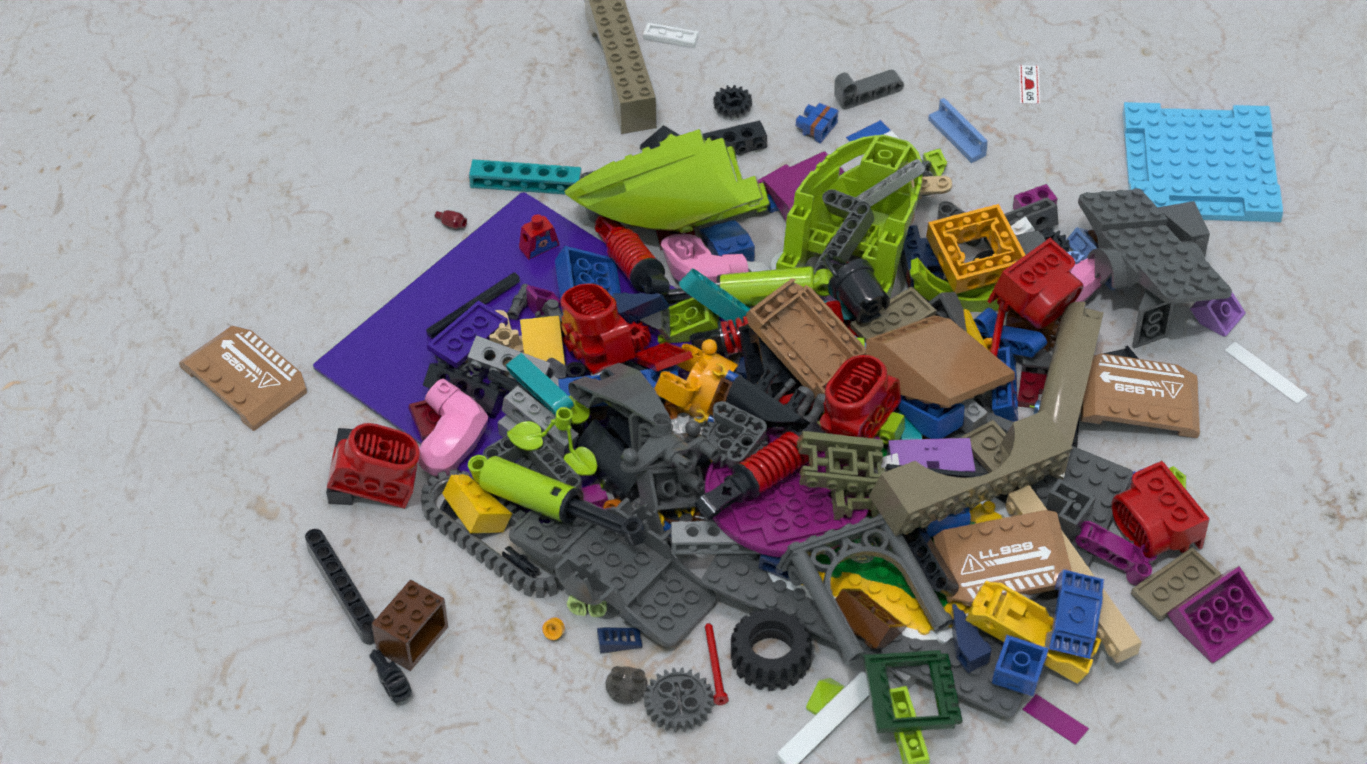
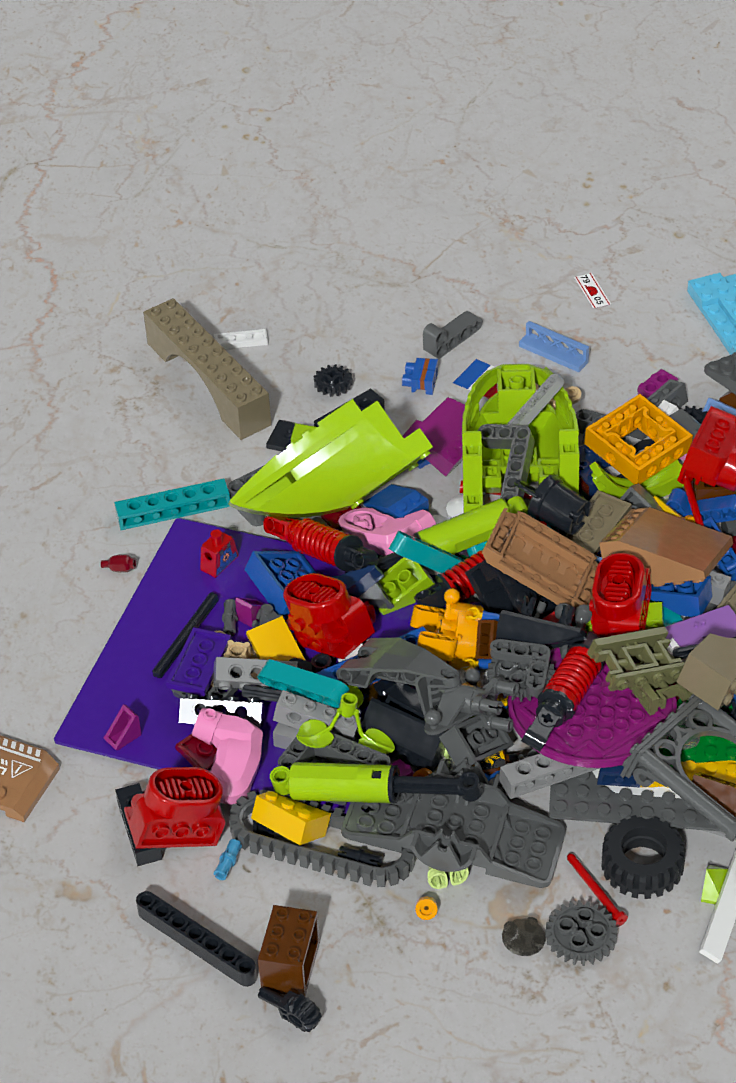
camera: 20 degrees left, 5 degrees down
dark blue slope [597,627,642,653] -> none
red tile [632,342,693,371] -> none
none -> magenta slope [104,704,141,750]
none -> dark azure pin [213,839,242,880]

